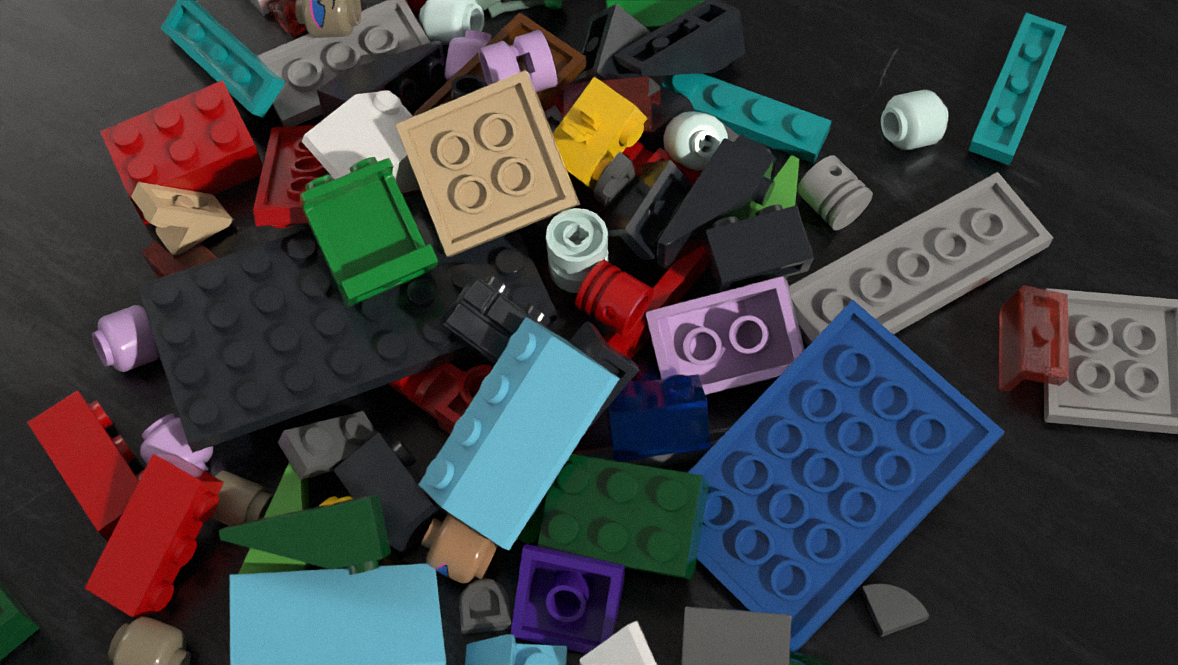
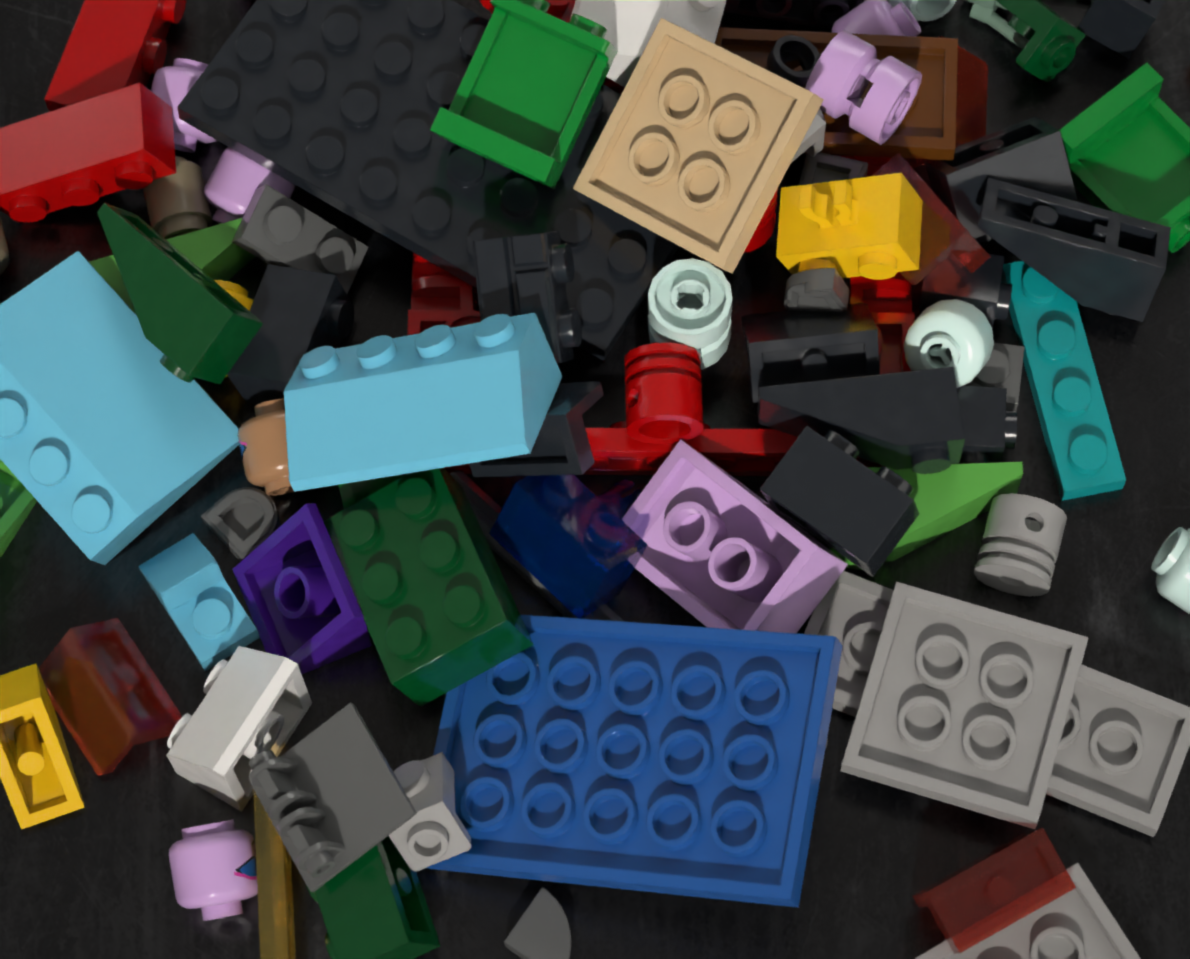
camera: 55 degrees right, 5 degrees up
none -> lavender head [203,147,295,224]
none -> light grey bracket [389,752,471,871]
none -> light grey plate [840,582,1089,829]

